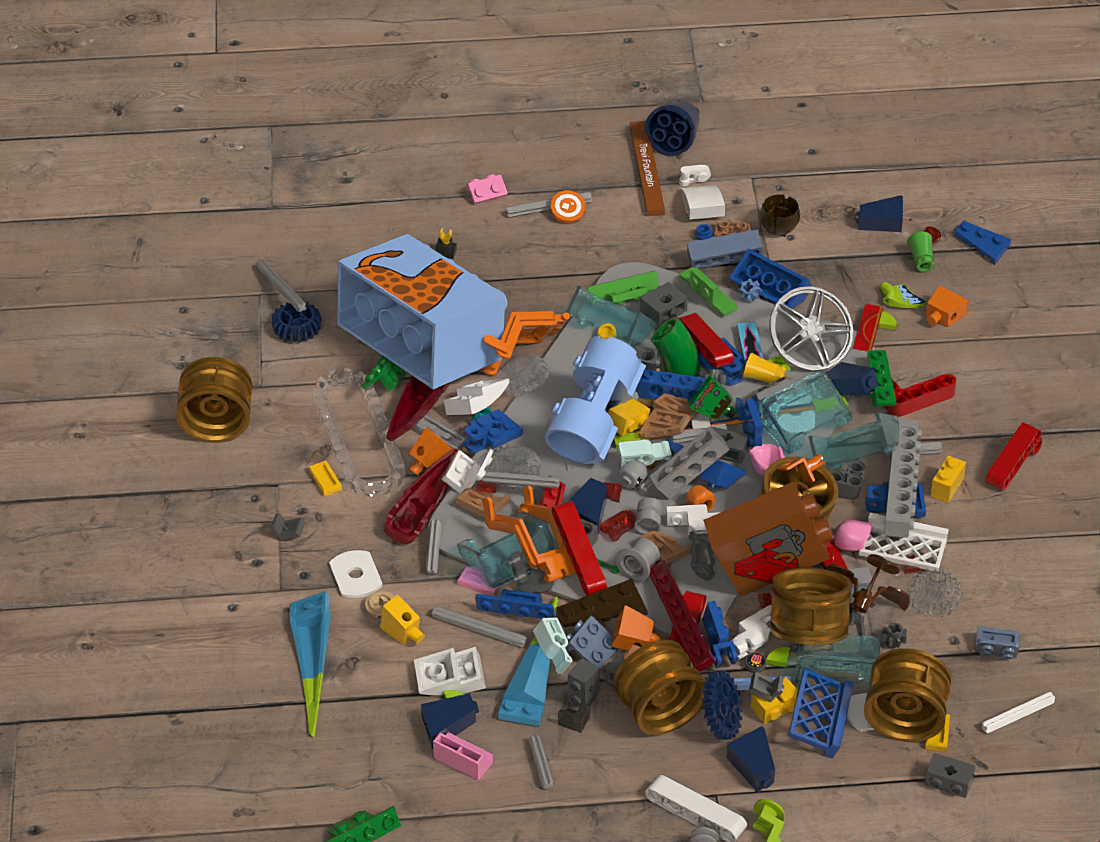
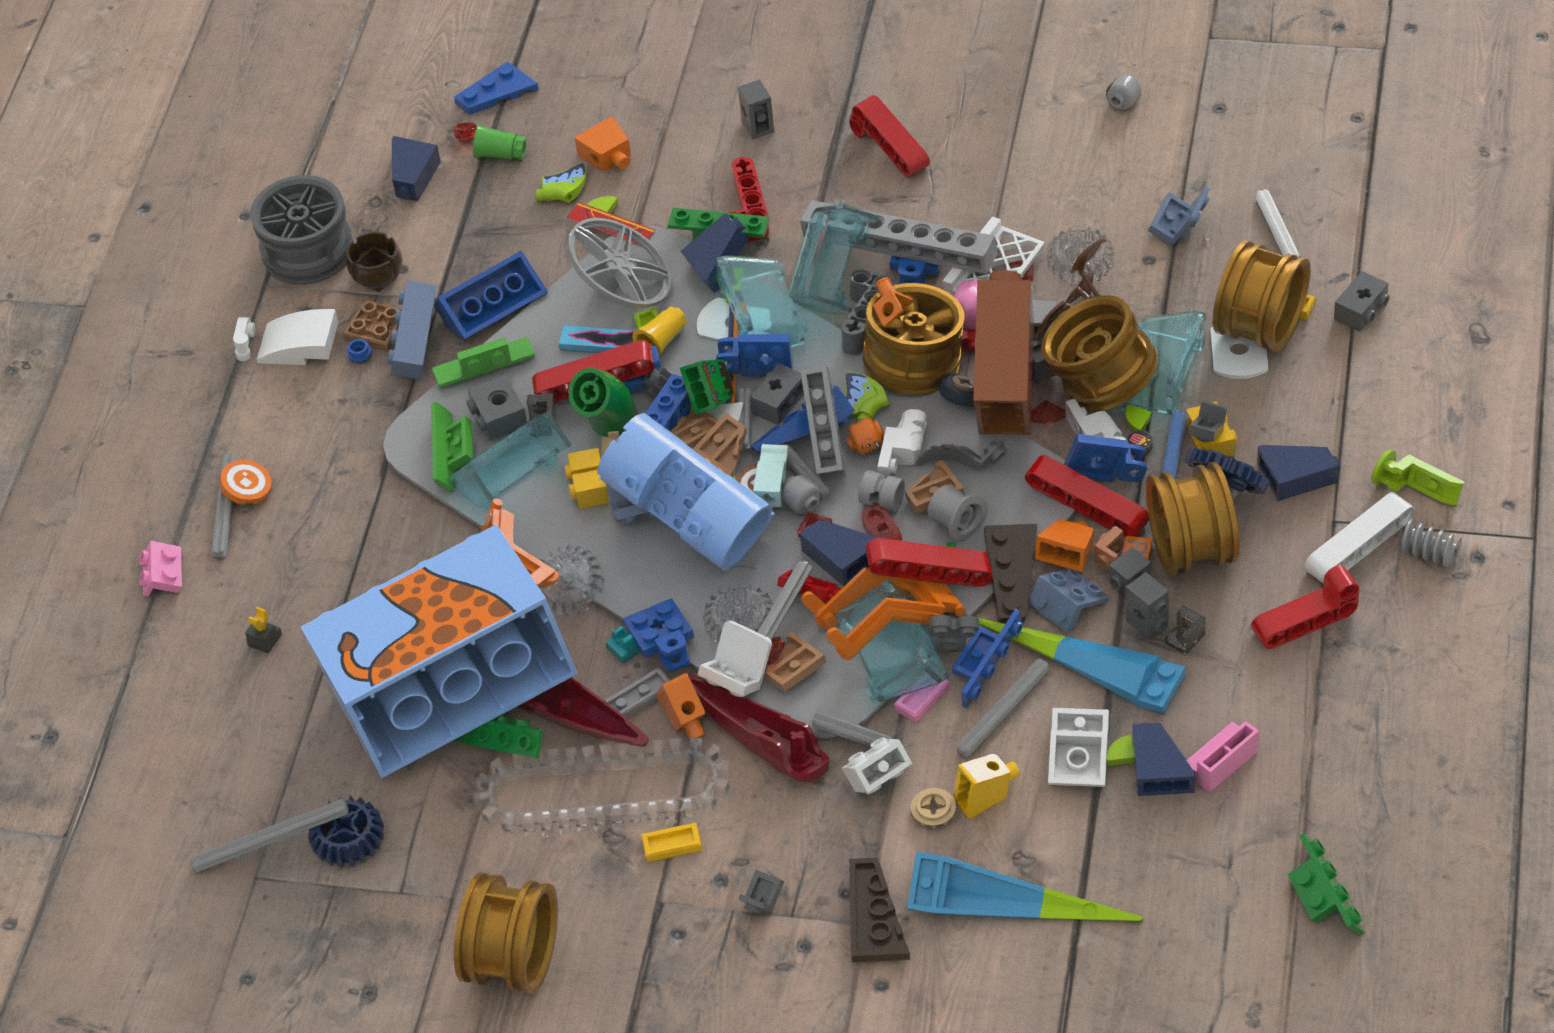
camera: 70 degrees left, 5 degrees up
white piece [329,550,383,598] -> none
white slope [444,379,509,415] -> none
light grey axle [529,735,553,790] -> none
light aqua piece [533,618,572,674] -> none
yellow tile [597,323,617,339] -> none
dark orange tile [630,121,665,216] -> none
dark grey brick [635,345,661,371] -> none
dark blue cone [645,100,699,156] -> none
dark red tile [649,560,715,672] -> none
medium blue gear [738,278,763,303] -> none
bright pink hair [749,444,785,478] -> none
tile [752,376,794,401] -> none
blue fence [788,668,854,759] -> none
dark grey gear [882,623,907,648] -> none
yellow piece [930,455,966,503] -> none
none -> dark grey wheel [251,175,353,285]
none -> dark grey brick [738,79,775,140]
none -> white brick [842,737,913,794]
none -> lime arm [845,372,889,422]
none -> dark brown wing [849,858,910,962]
none -> red beam [1251,565,1359,649]

